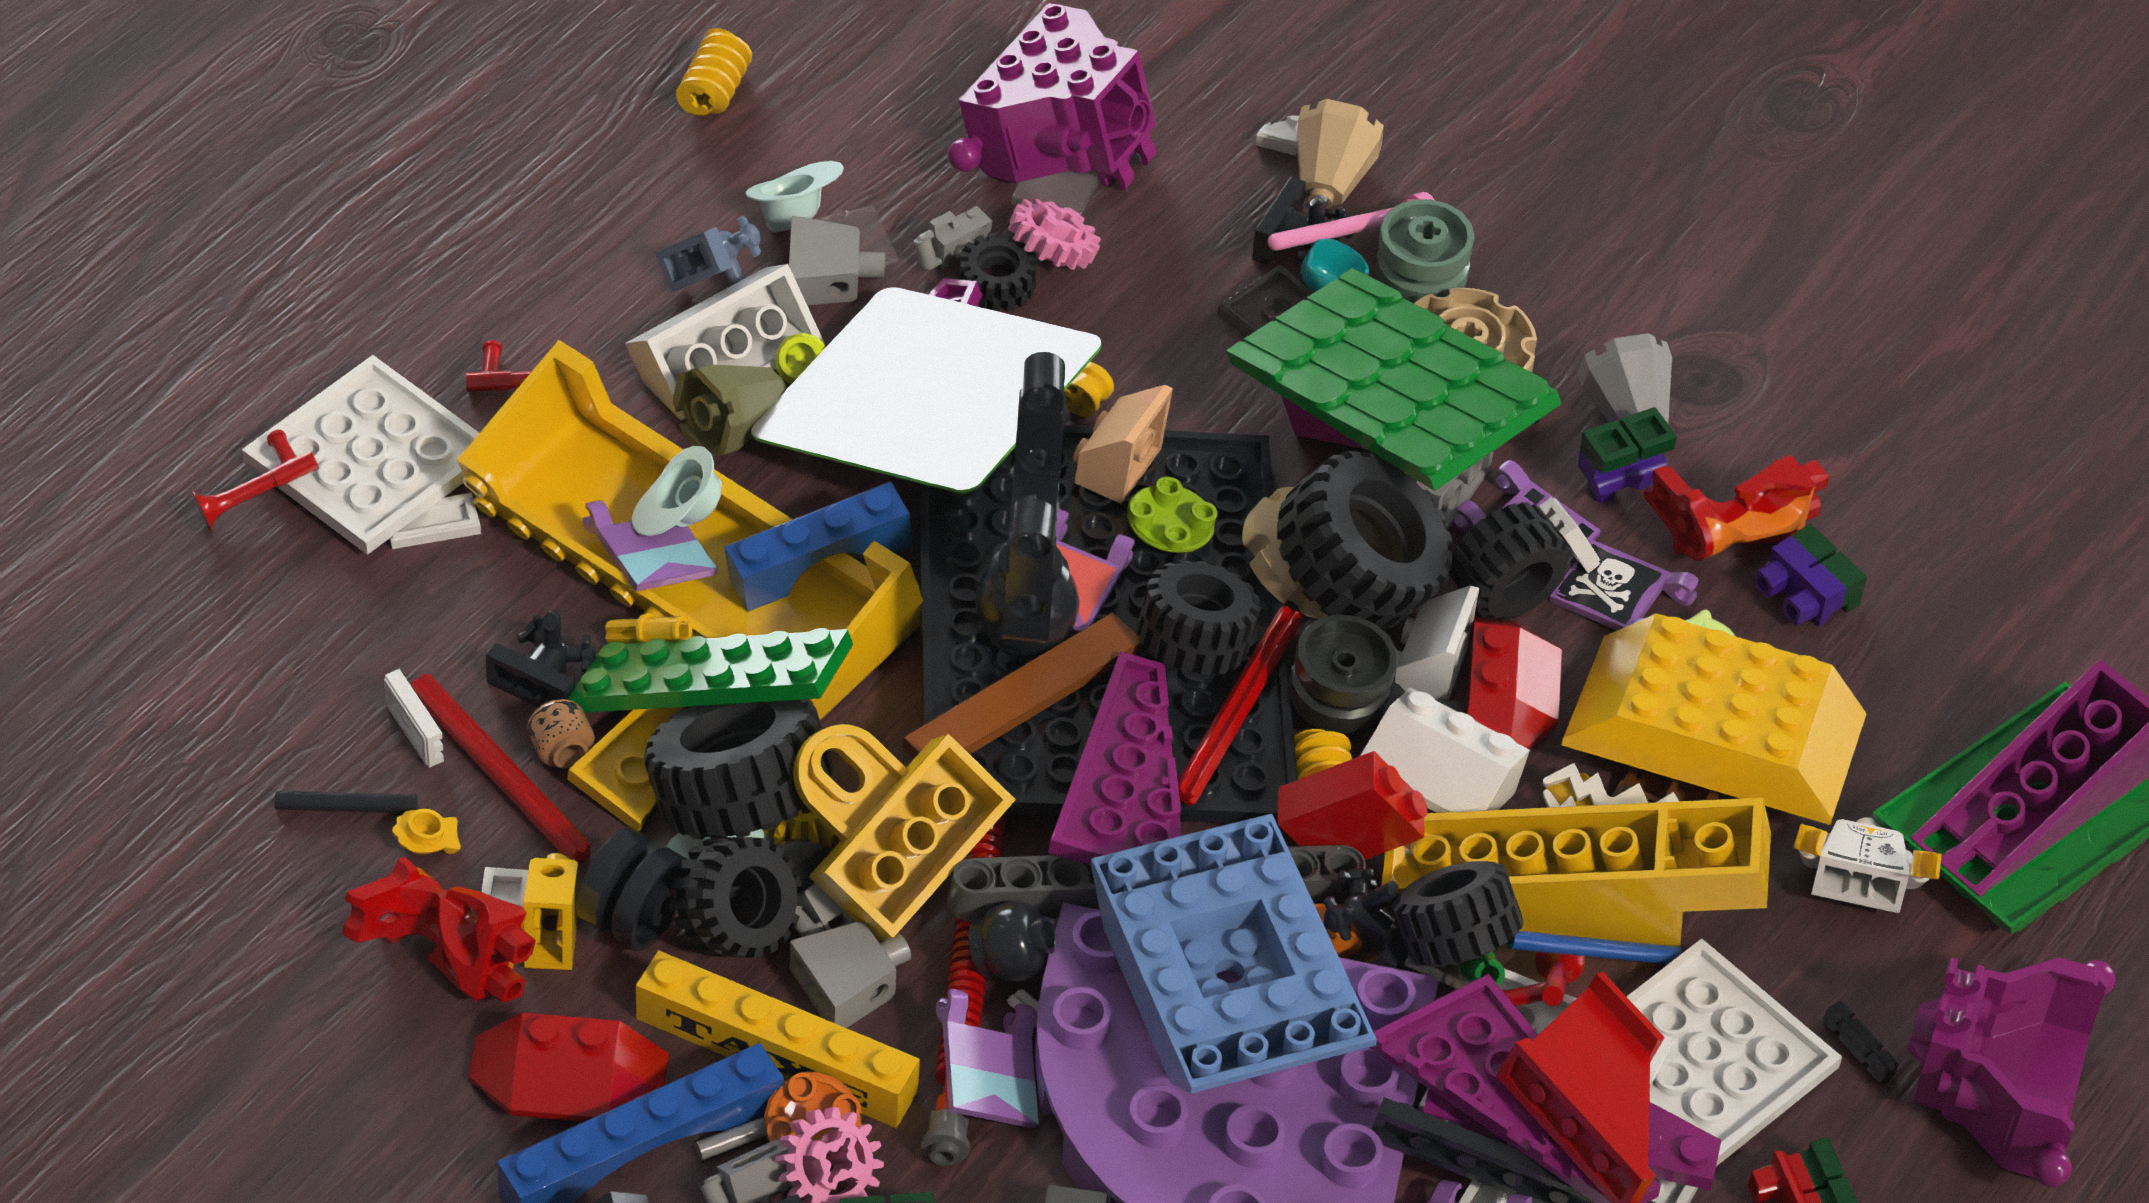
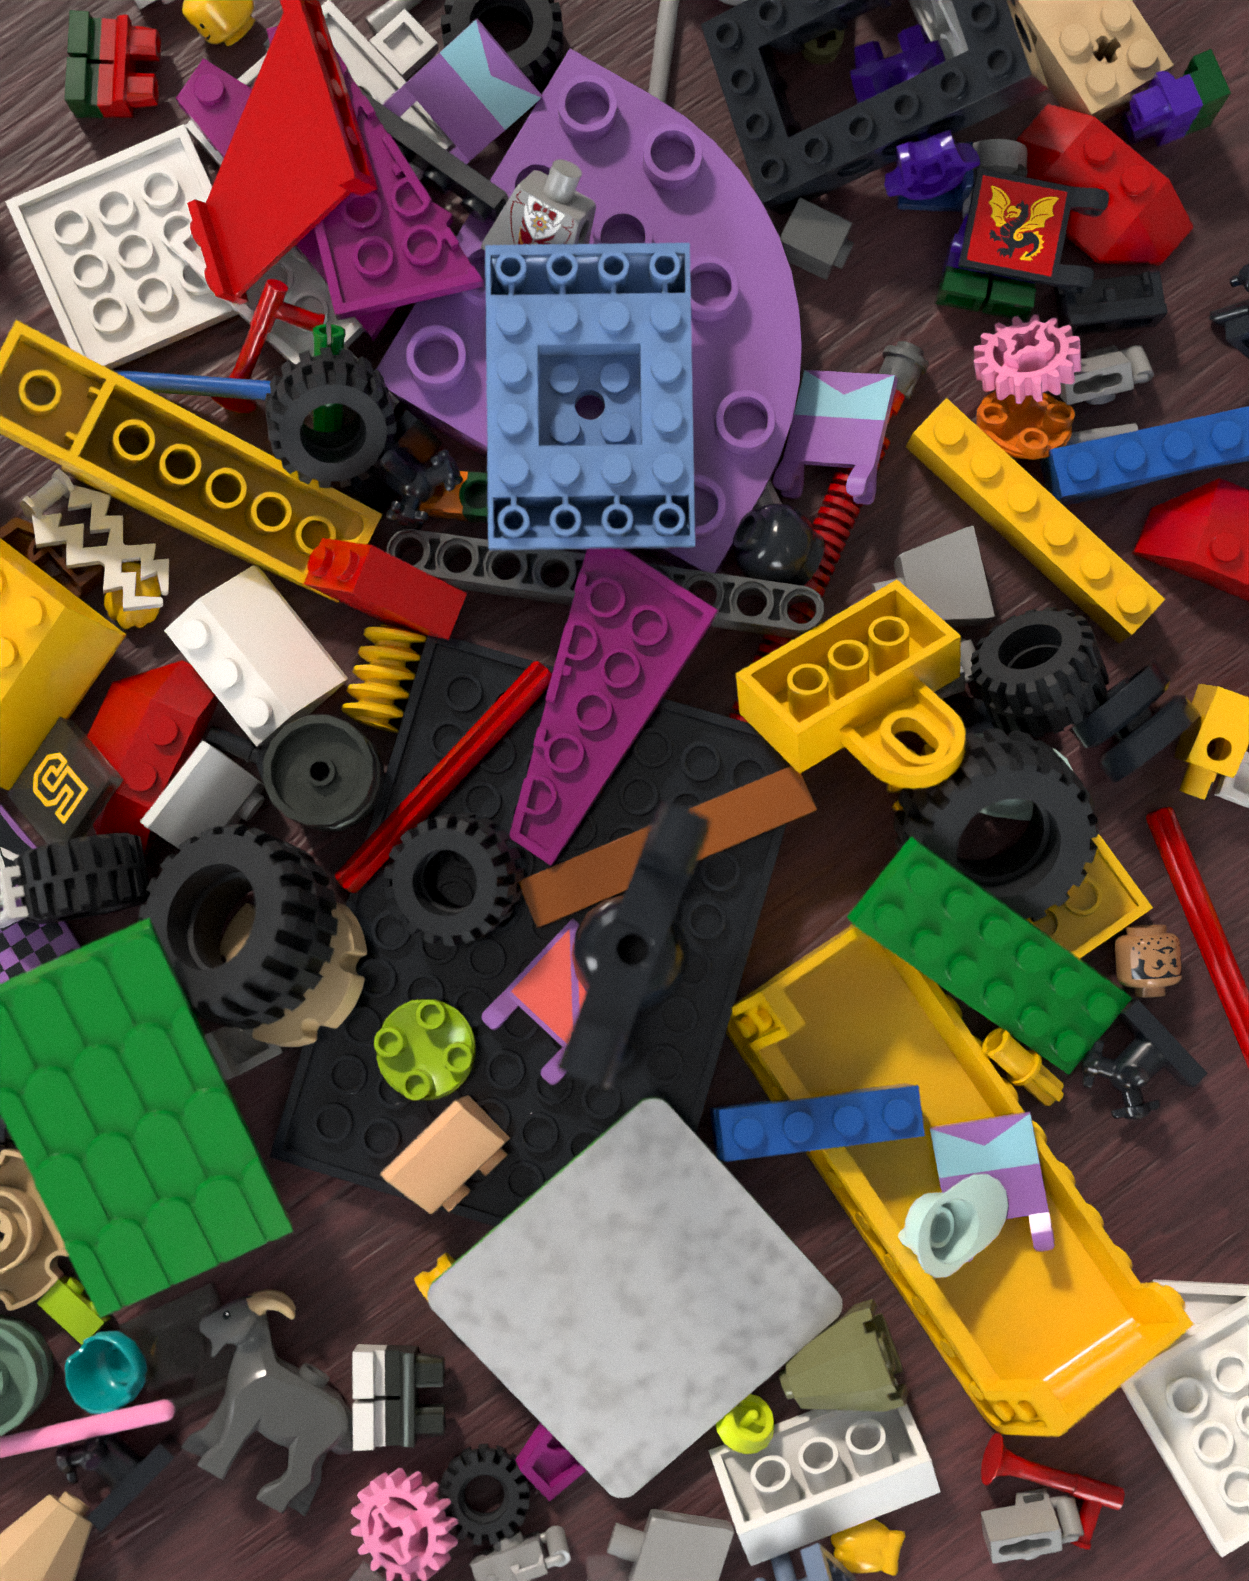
camera: 165 degrees left, 35 degrees up
none -> clear smoke tile [7,717,124,844]
none -> dark grey animal [181,1289,353,1517]
none -> pearl dark grey hips [353,1344,445,1451]
none -> light grey torso [480,160,596,250]
none -> yellow animal [830,1518,905,1576]
none -> light grey piece [981,1488,1084,1564]

